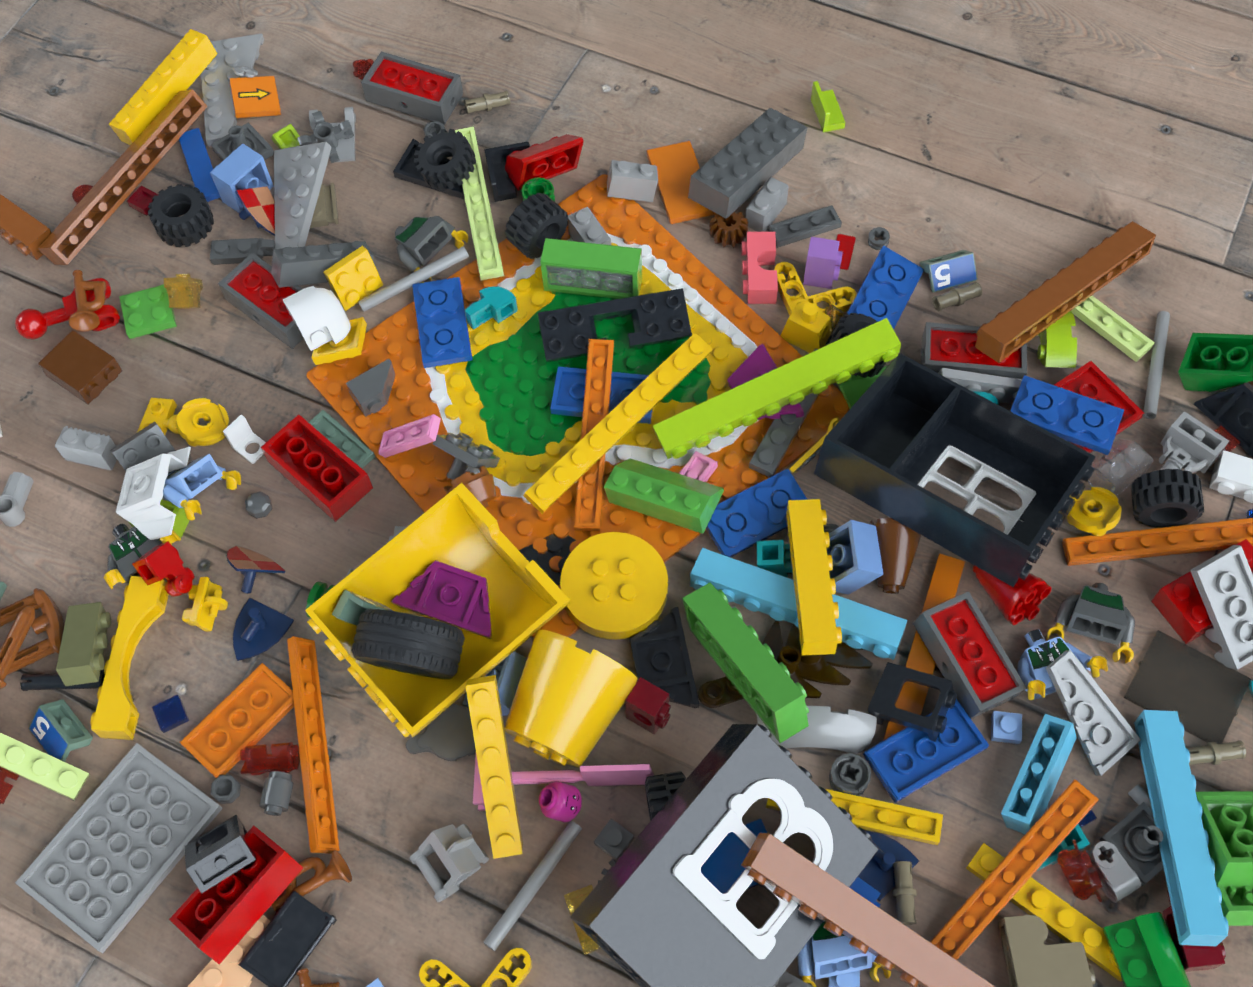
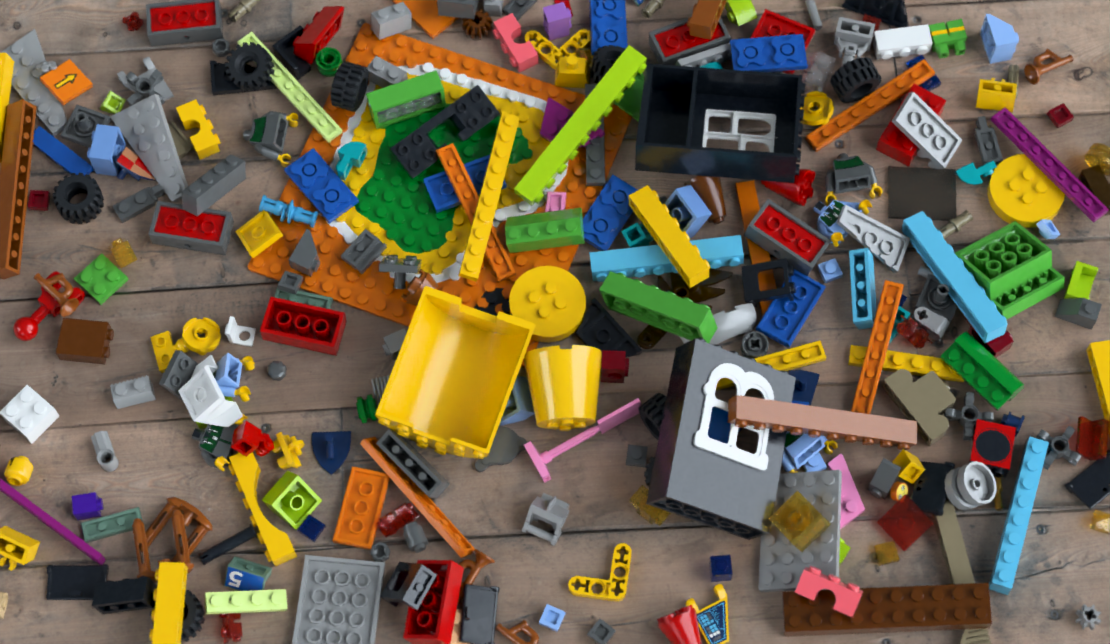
camera: 30 degrees left, 5 degrees up
olive brick [56,602,111,686] -> none
shield [226,546,285,593] -> none
white brick [283,286,351,351] -> none
yellow plate [324,246,383,311] -> none
sand green panel [332,590,393,625] -> none
black tyre [351,609,465,679] -> none
light grey piece [358,246,469,312] -> none
bright pink tile [378,414,441,458] -> none
magenta wing [392,560,492,639] -> none
yellow brick [465,675,523,859] -> none
light grey piece [483,821,582,951] -> none
dark pink head [539,781,582,822] -> none
yellow flag [790,417,840,473] -> none
dark tan pin [892,861,917,925] -> none
none -> yellow arch [176,99,221,160]
none -> dark azure piece [259,195,318,228]
none -> lime slope [262,470,322,530]
none -> dark grey plate [278,271,303,295]
none -> dark grey plate [341,229,387,274]
none -> dark grey brick [376,429,450,499]

